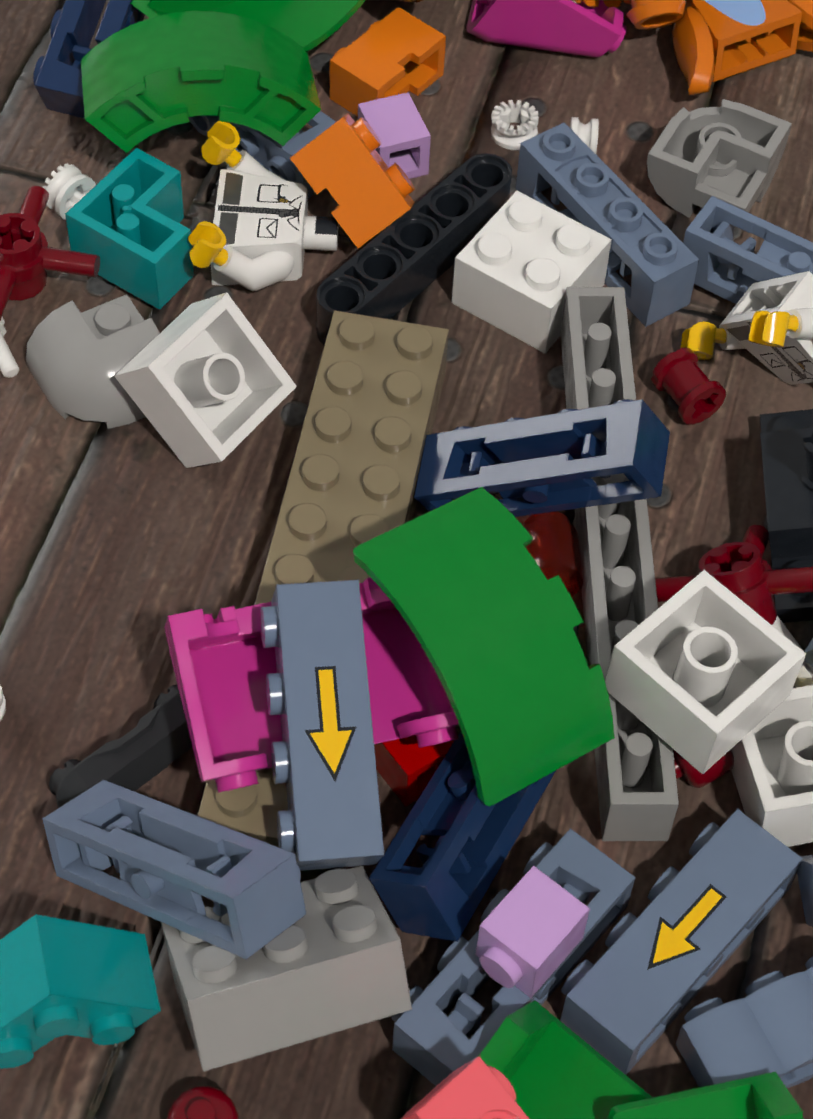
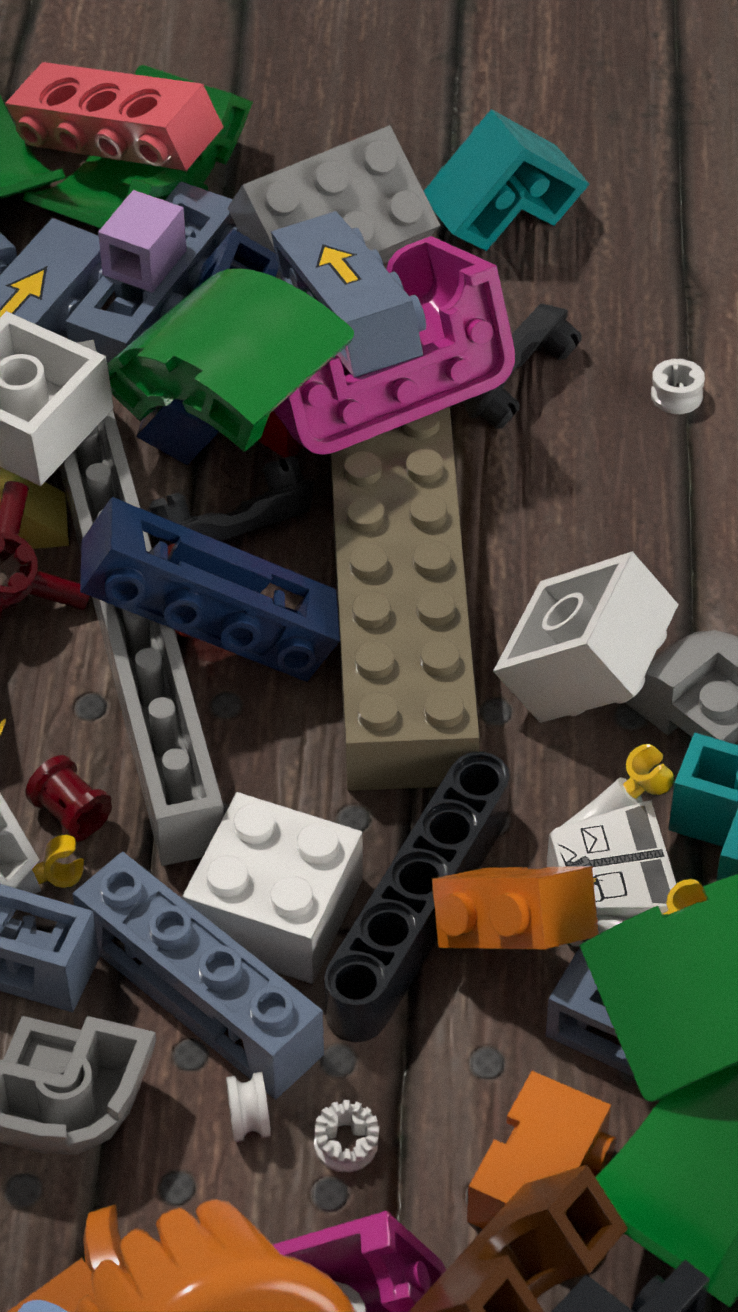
camera: 170 degrees right, 5 degrees down
sand blue brick [42,780,307,959] -> none
lavender brick [358,92,431,179] -> none

